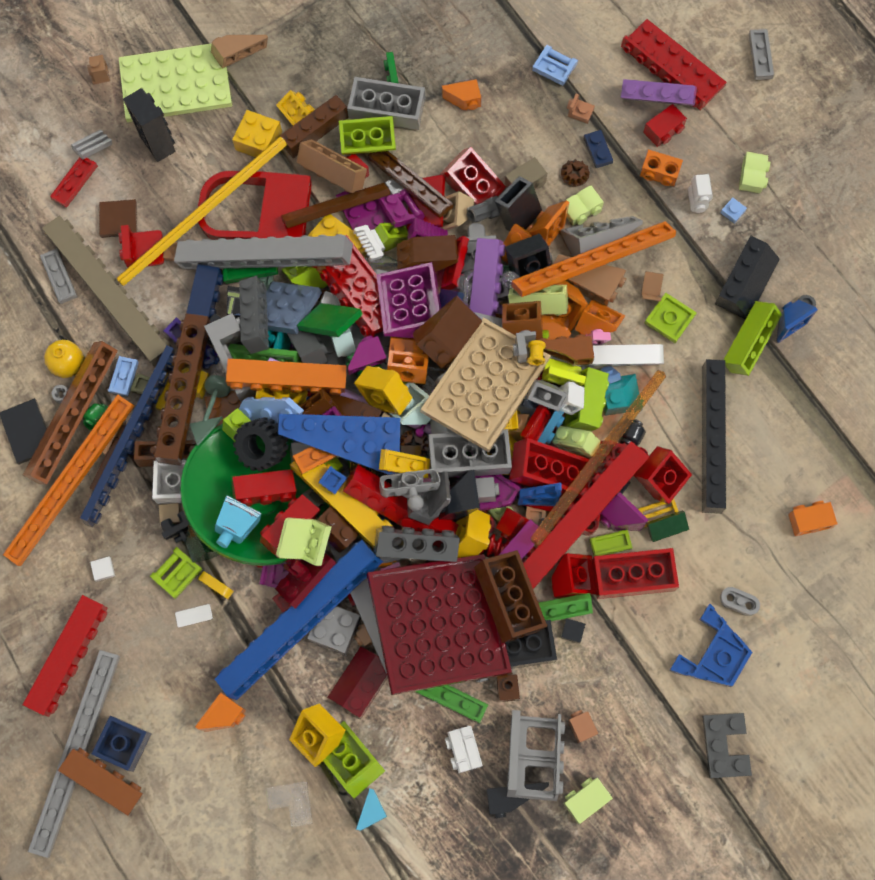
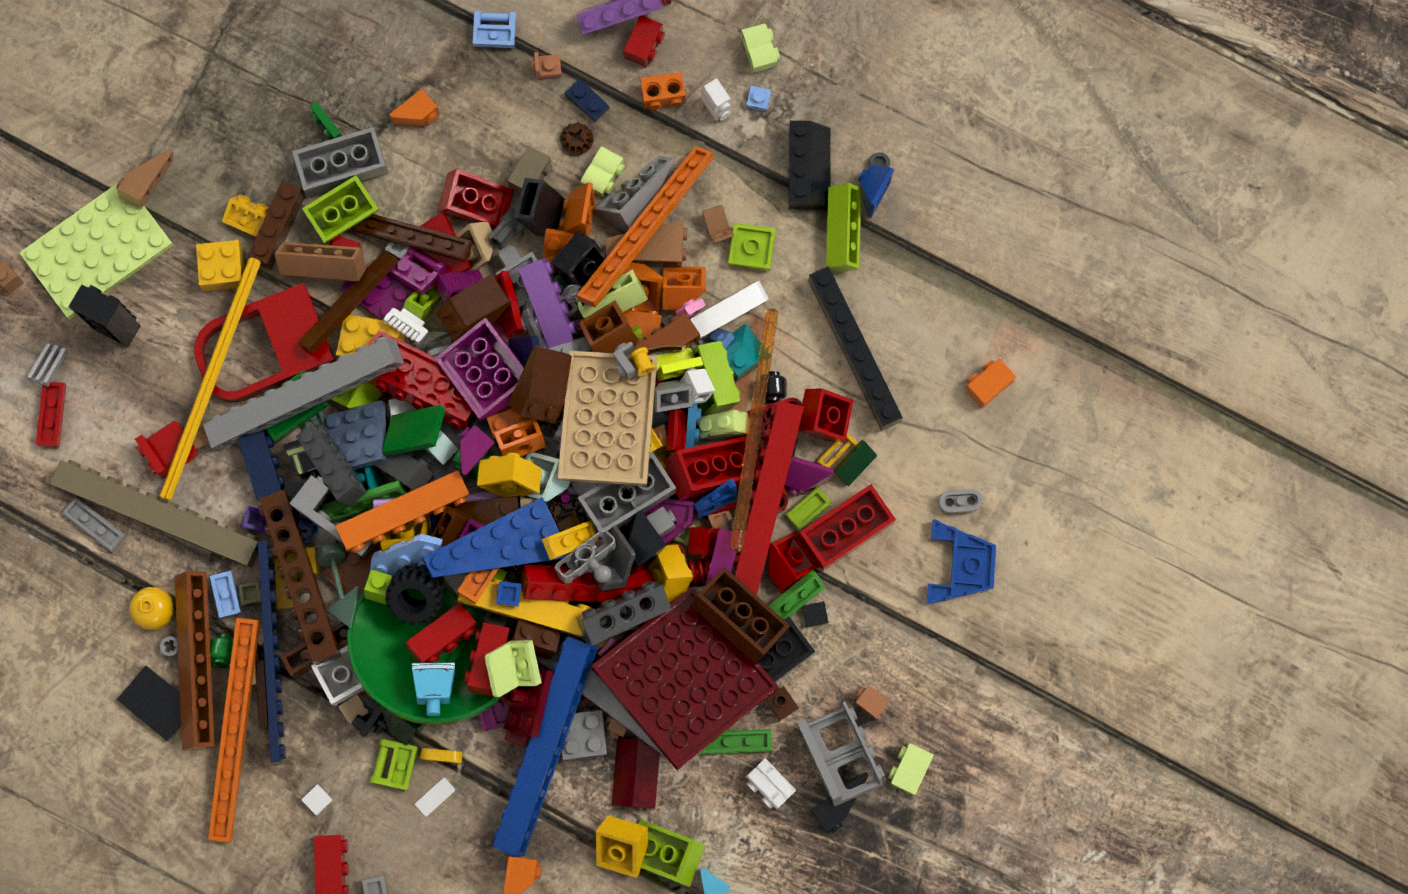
camera: 30 degrees left, 5 degrees up
reddish brown tile [99,199,137,238] -> none
dark grey plate [702,713,752,778] -> none

